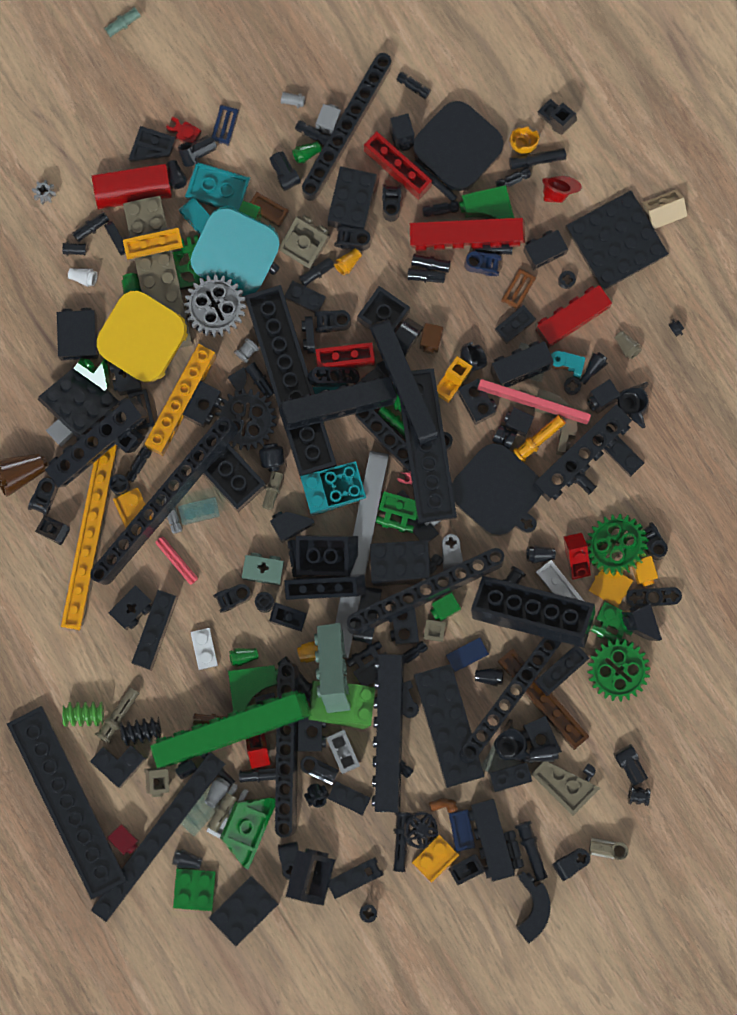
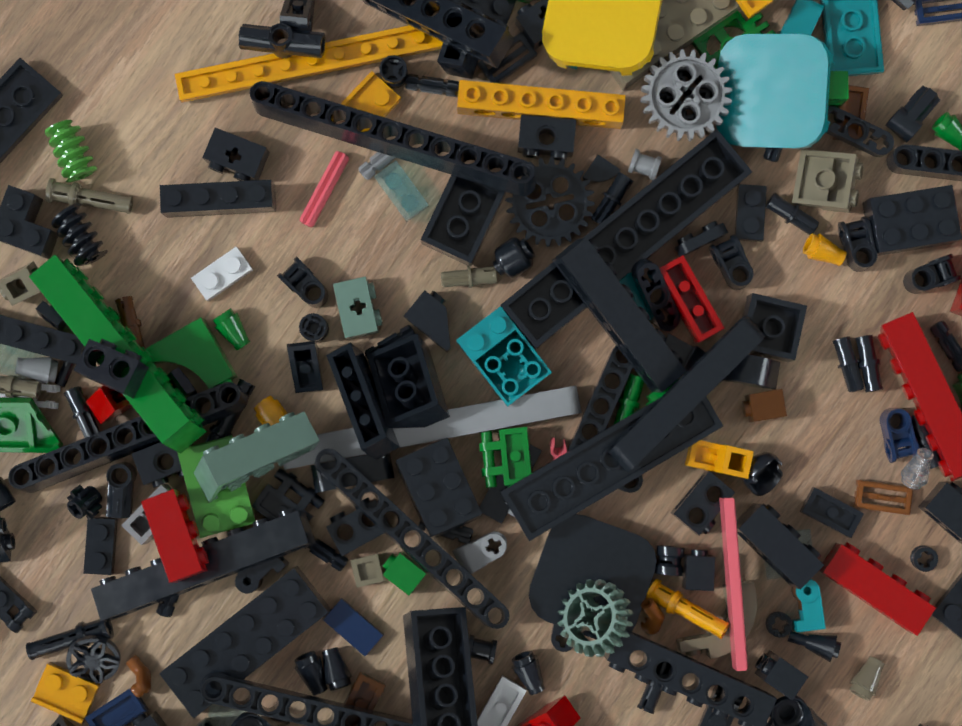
camera: 70 degrees right, 5 degrees up
none -> black brick [74,338,149,399]
none -> red brick [141,489,209,583]
none -> black piece [239,23,326,59]
none -> black cone [294,651,328,696]
none -> sand green gear [558,579,634,657]
none -> dark orange arm [641,598,665,635]
none -> black beam [825,106,894,157]
none -> clear cone [901,448,934,489]

